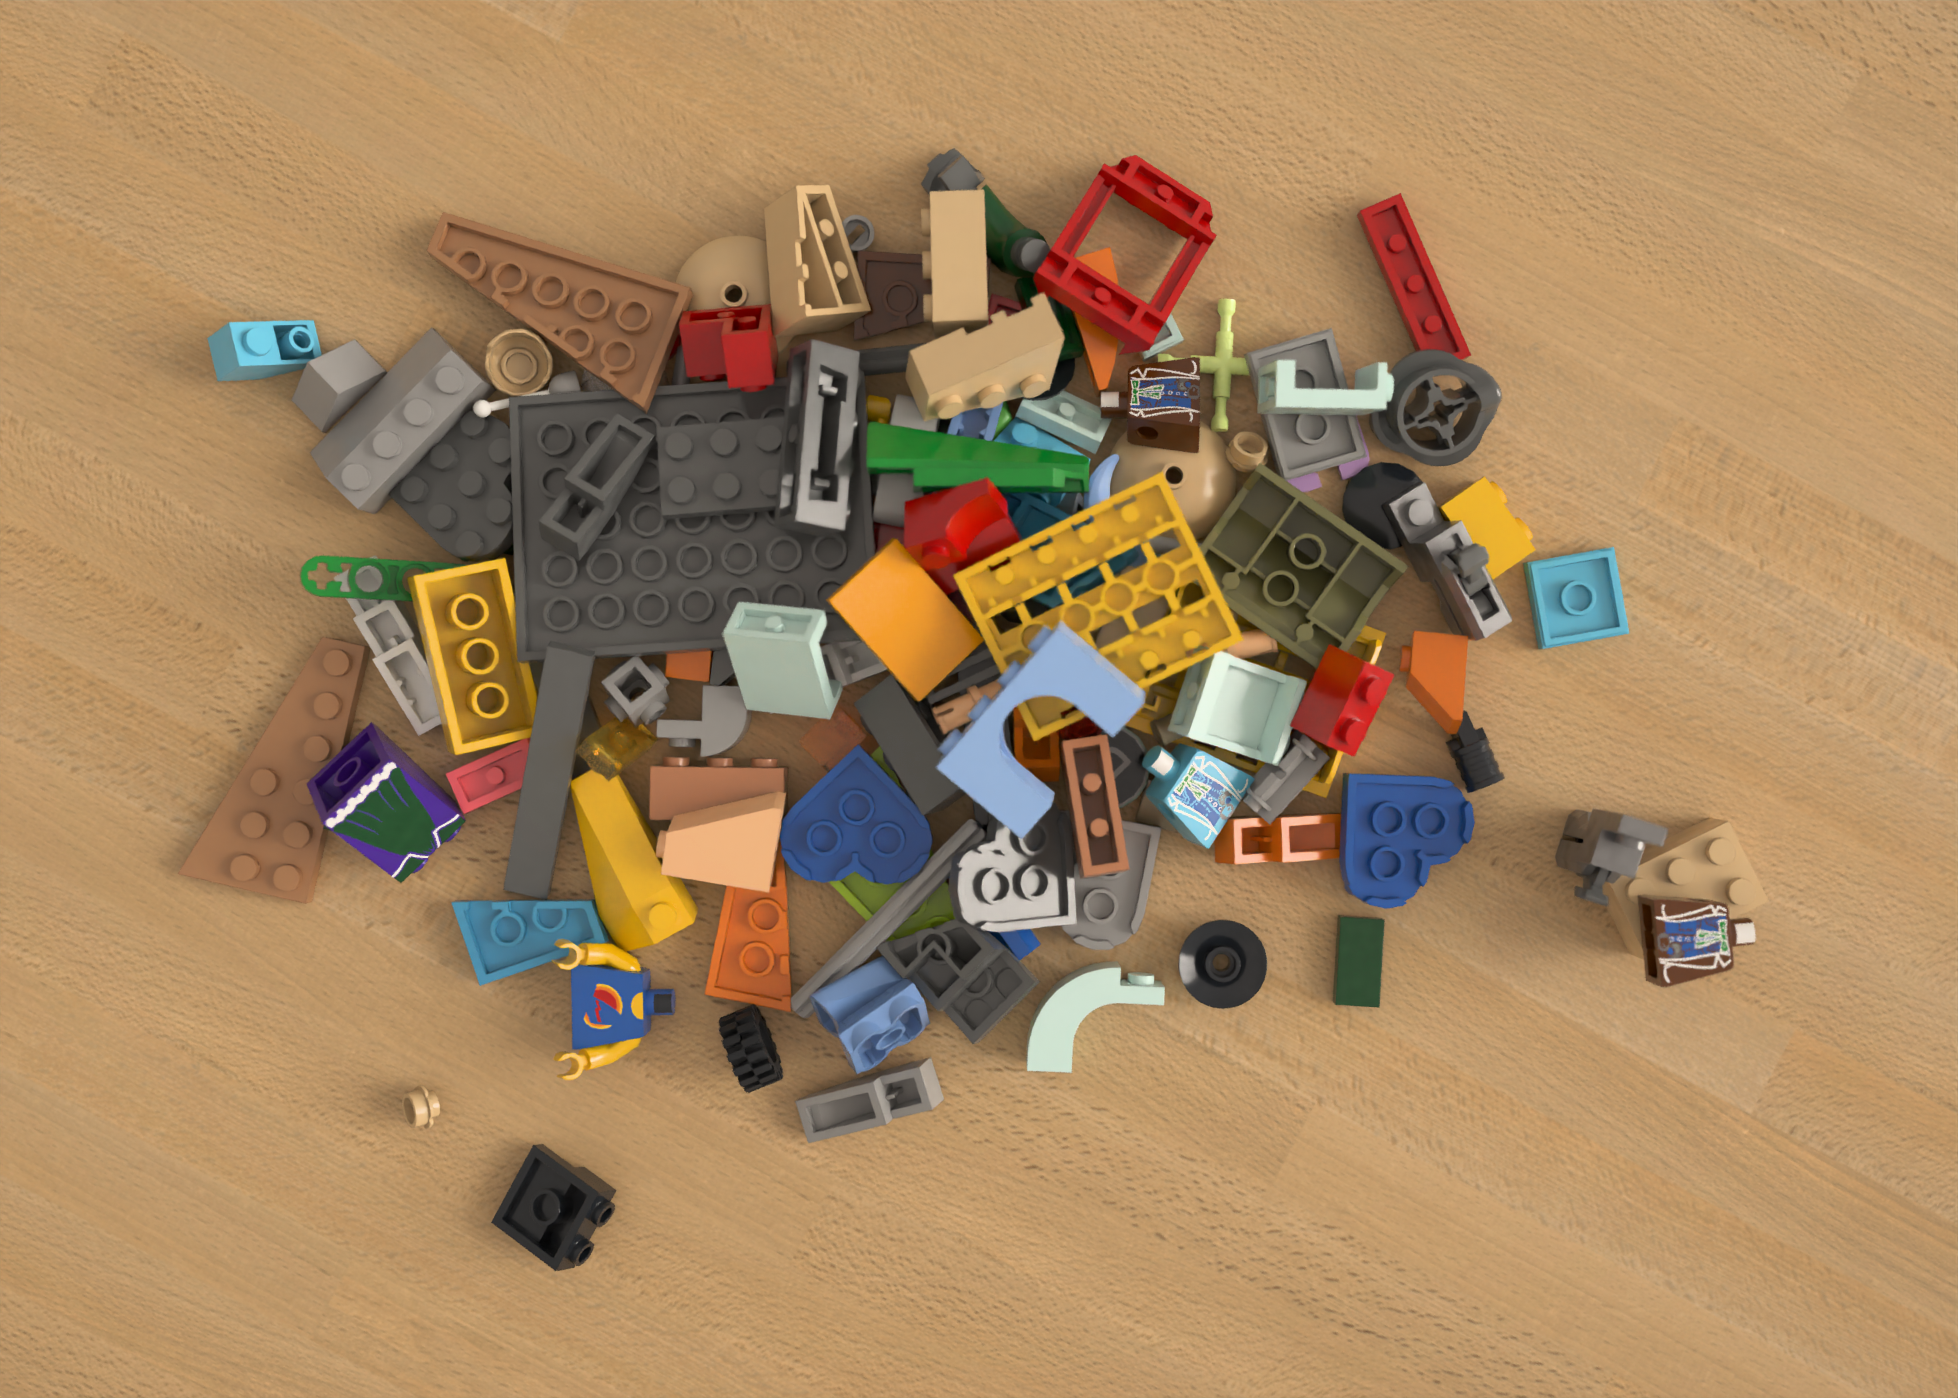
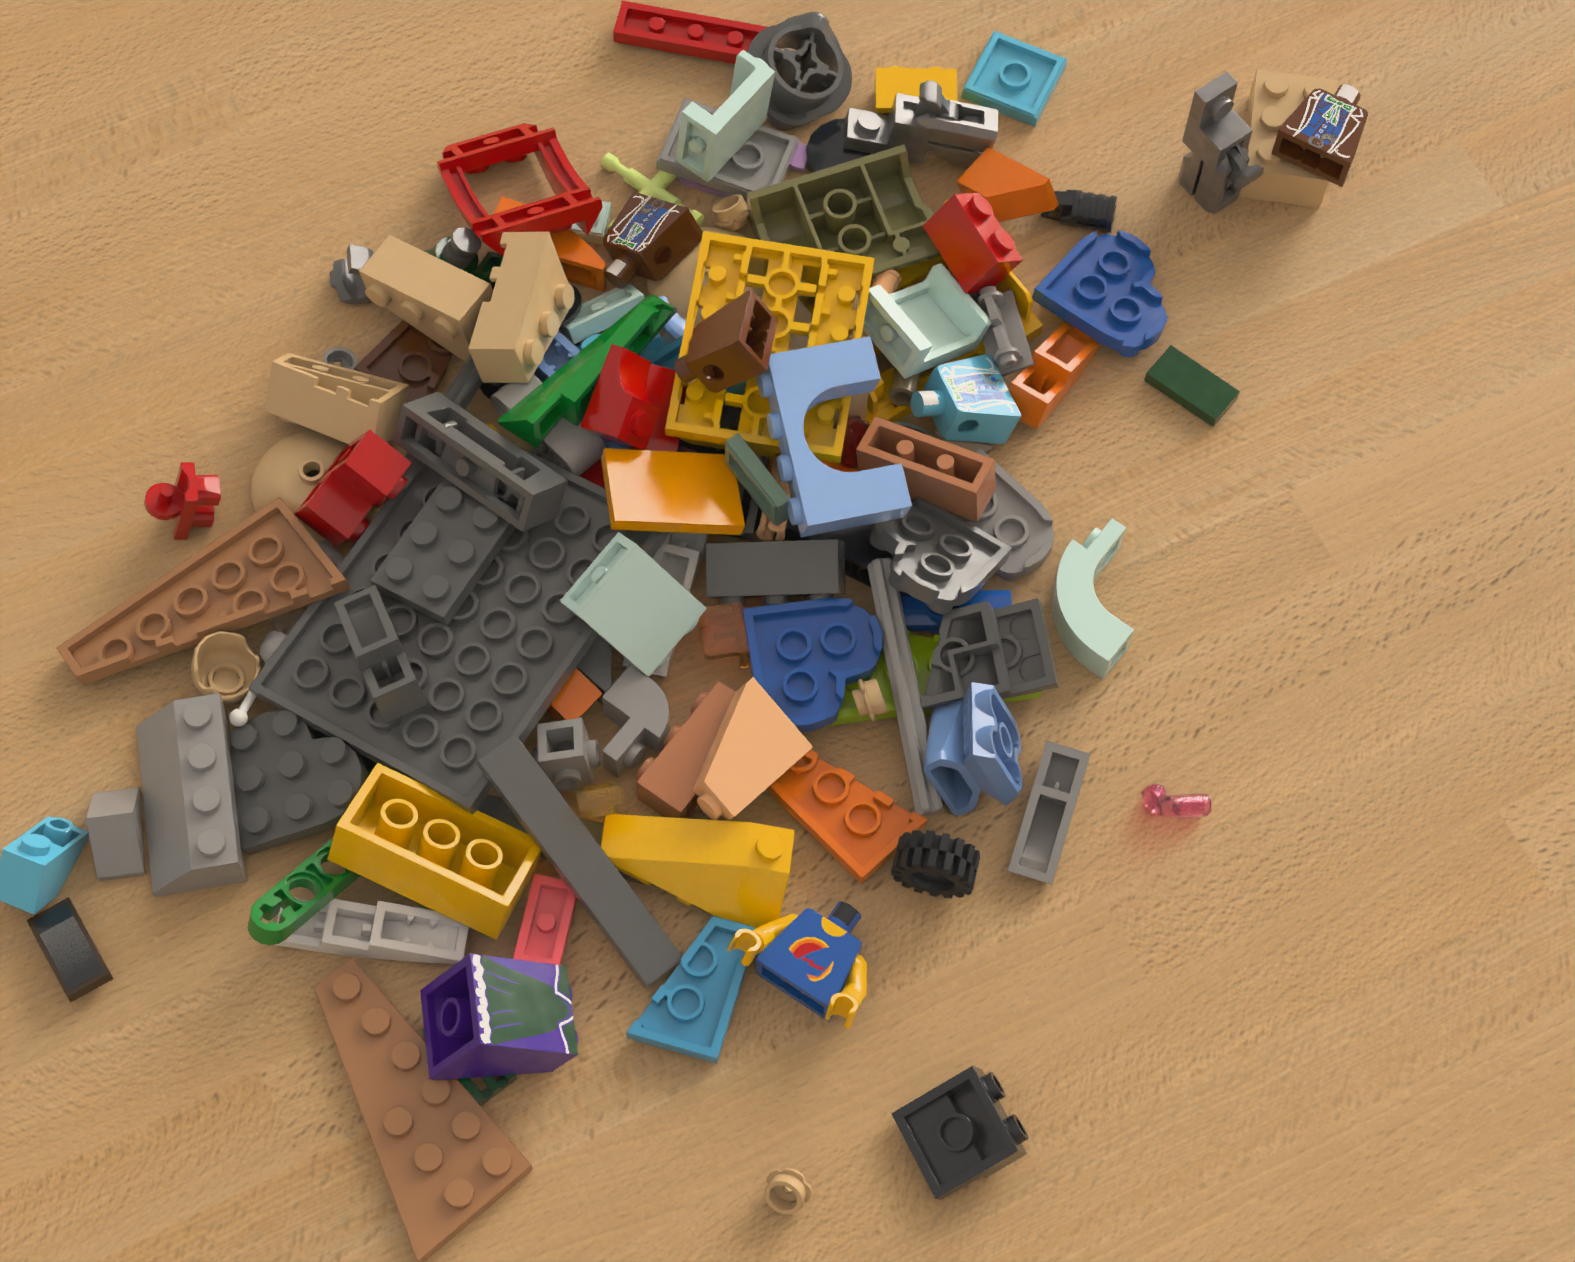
camera: 55 degrees left, 25 degrees down
black dish [1178,920,1267,1009] -> none
none -> slope [26,897,113,1002]
none -> red hips [144,462,221,540]
none -> reddish brown torso [674,289,778,393]
none -> sand green tile [725,433,789,526]
none -> tan plate [851,678,887,722]
none -> clear pink arm [1141,784,1212,818]

